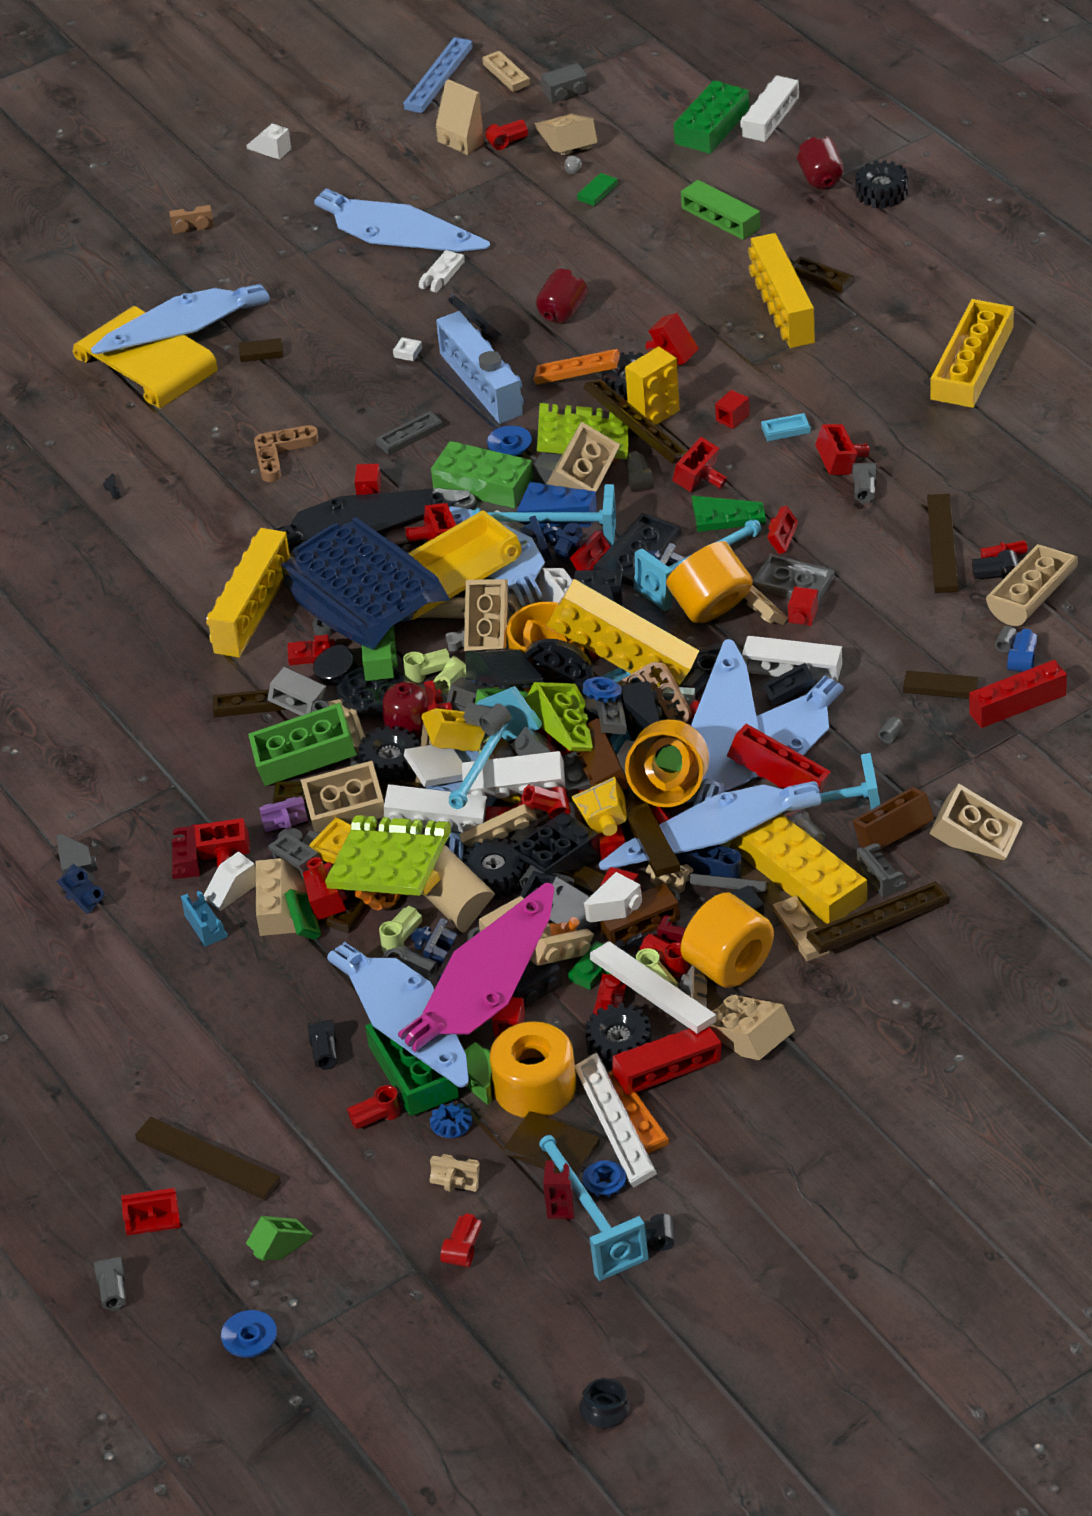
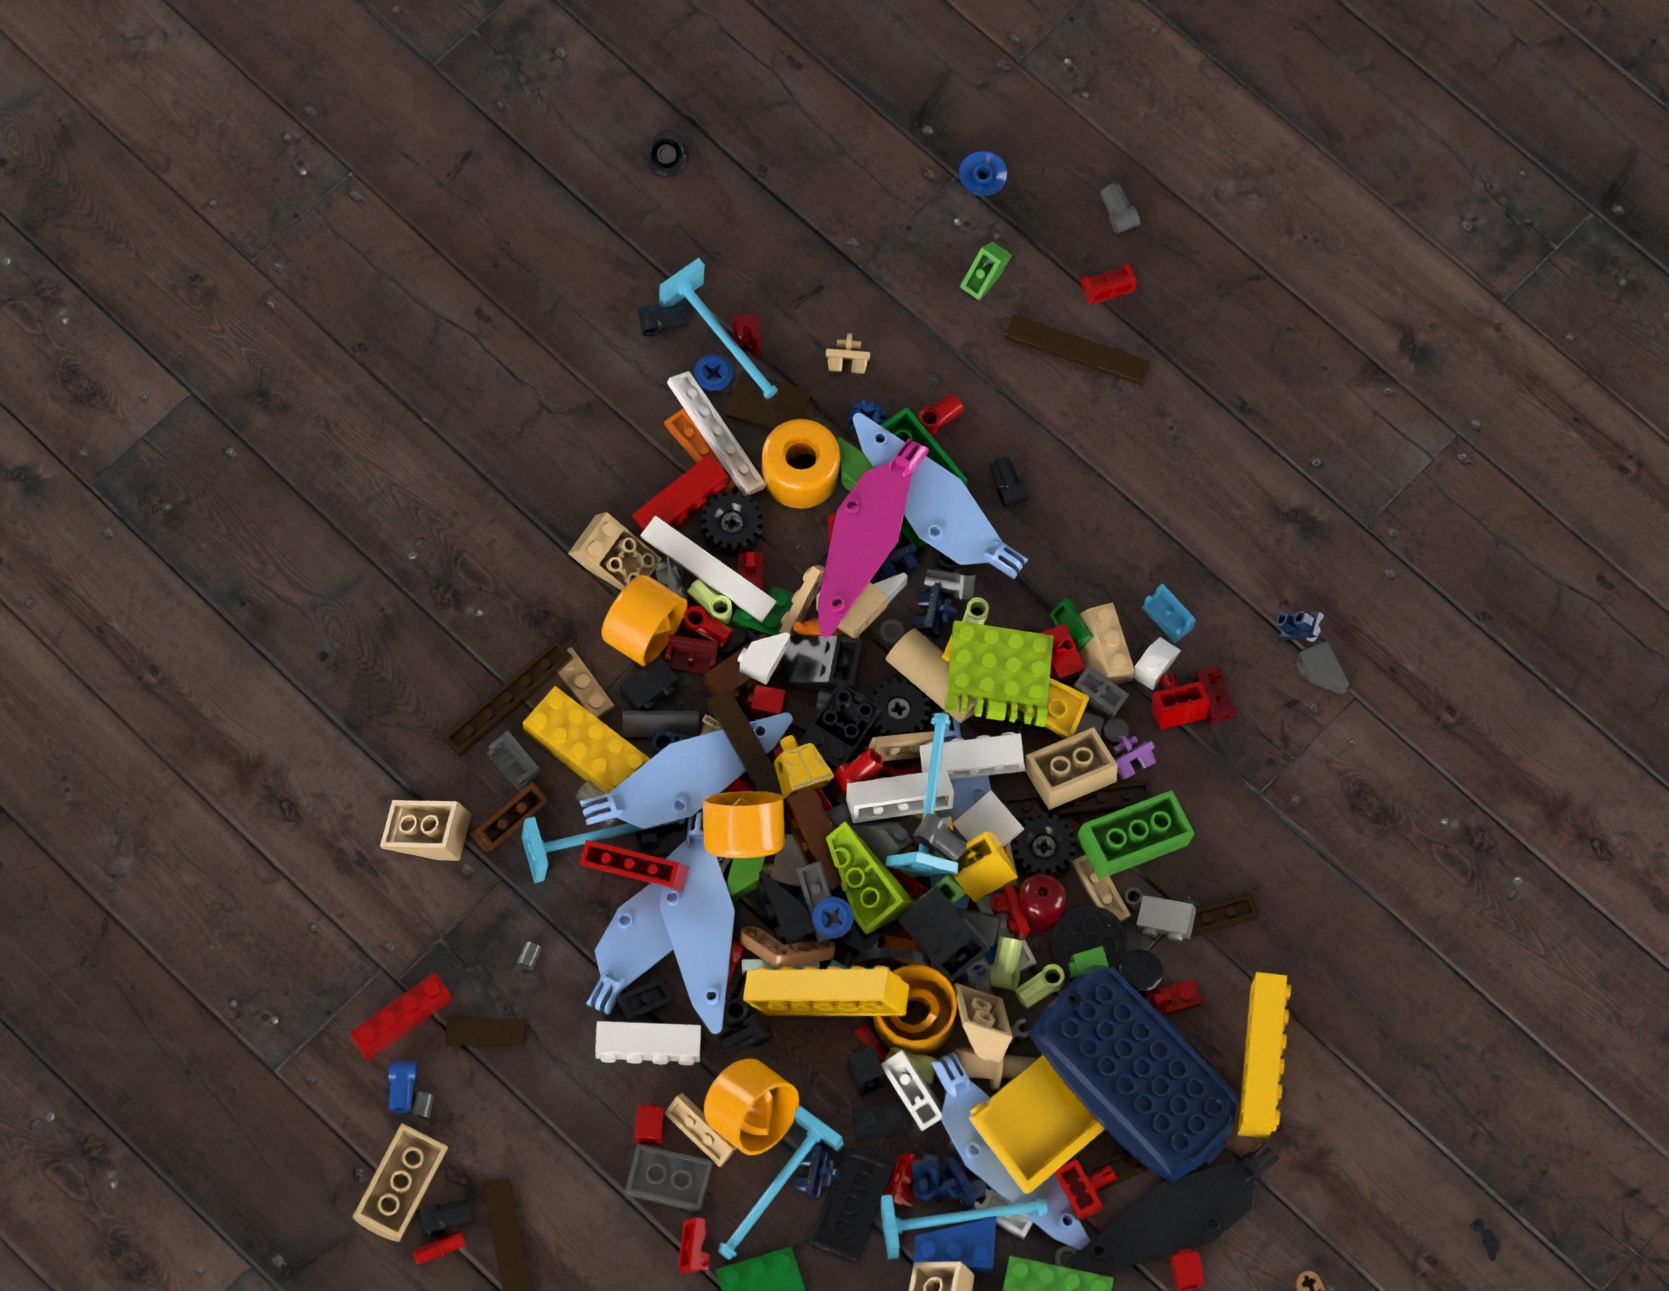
camera: 160 degrees right, 25 degrees up
red piece [440,1213,482,1268] -> none

